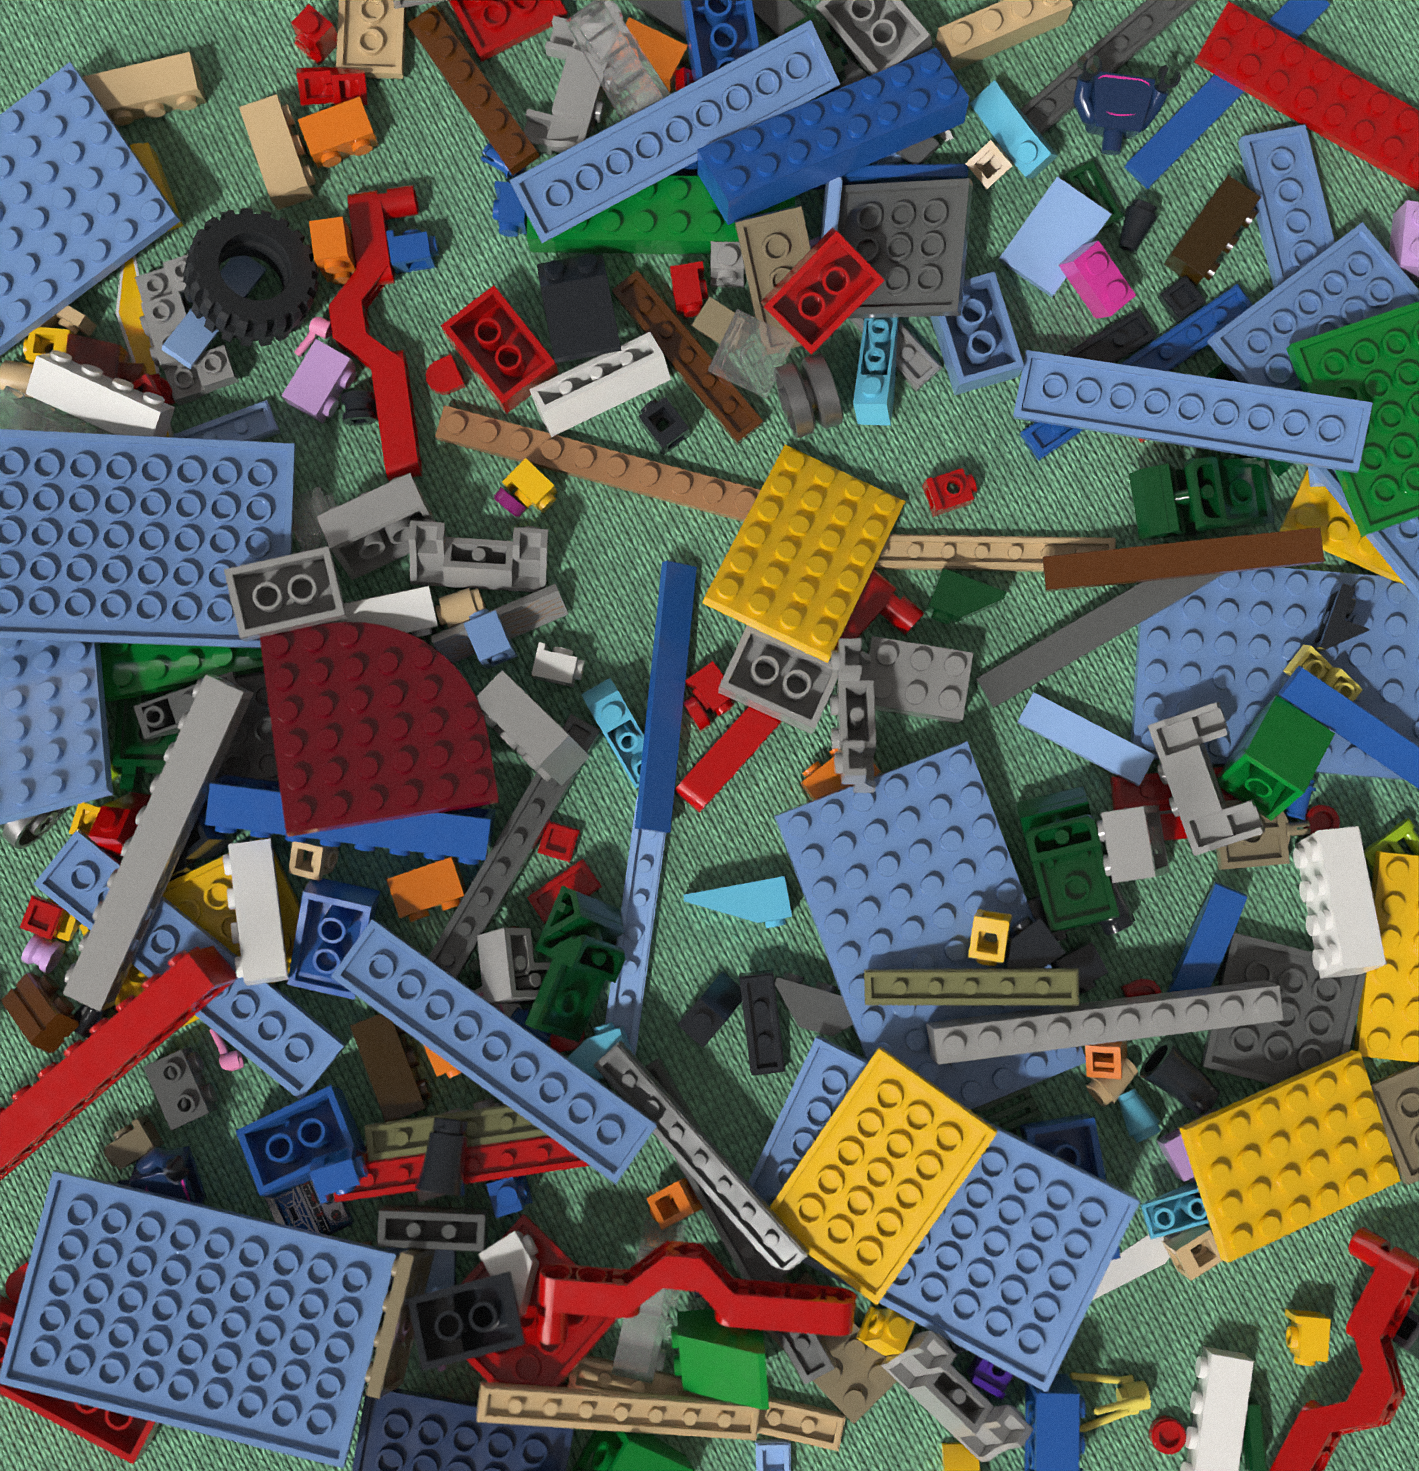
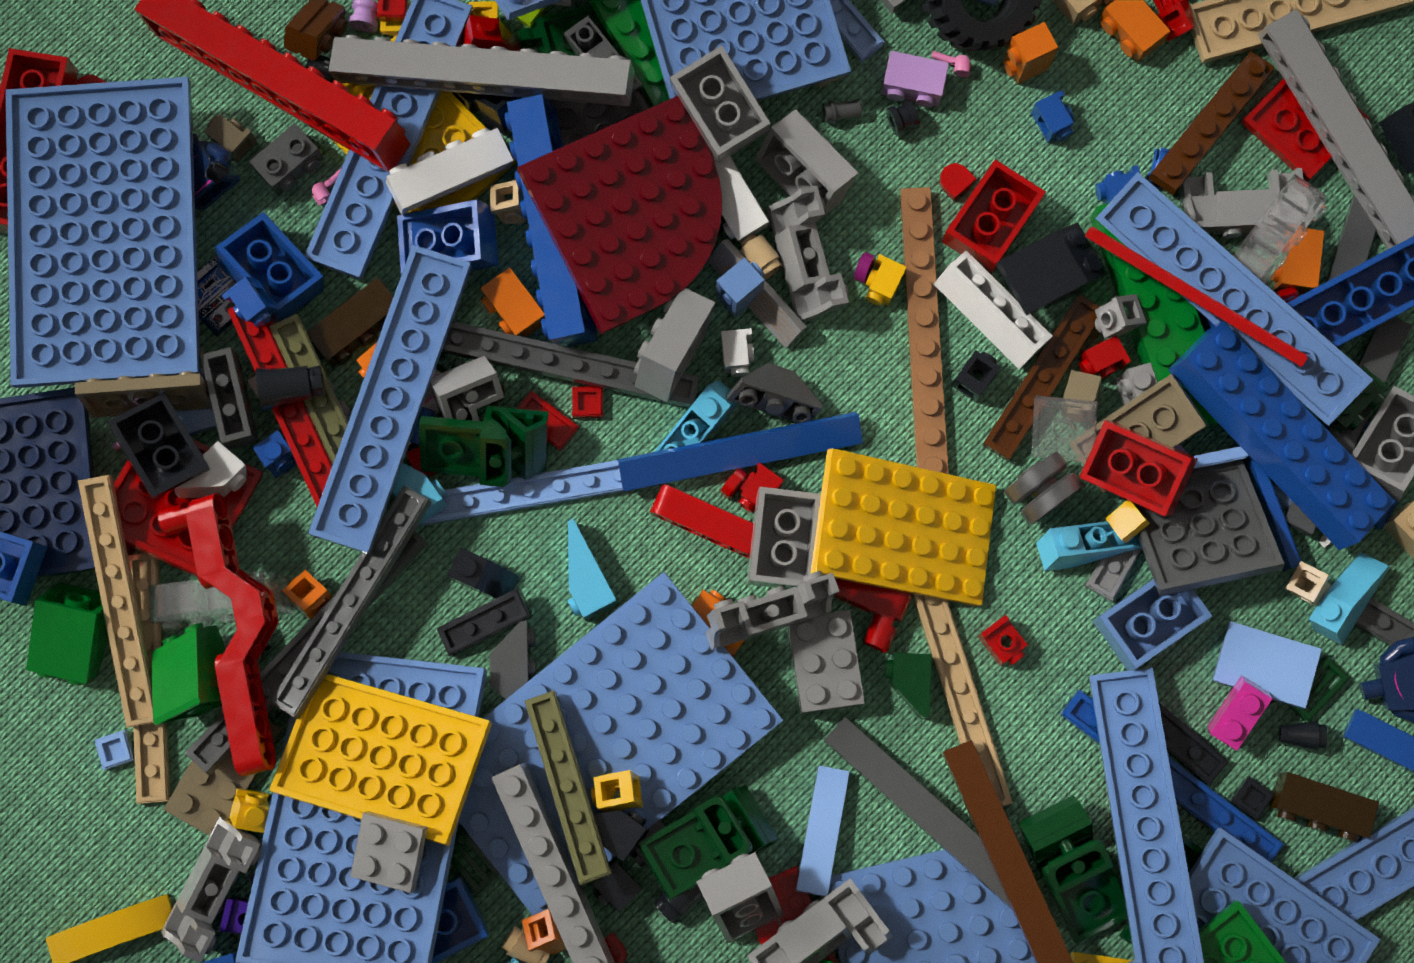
camera: 70 degrees right, 5 degrees down
clear slope [293,486,338,552] -> none
red beam [328,185,423,481] -> none
none -> light grey plate [350,811,428,893]
none -> dark grey slope [727,363,822,423]
none -> dark grey pin [823,99,862,124]
none -> red tile [1085,226,1308,367]
none -> light grey brick [1095,294,1146,338]
none -> yellow tile [1105,500,1150,543]

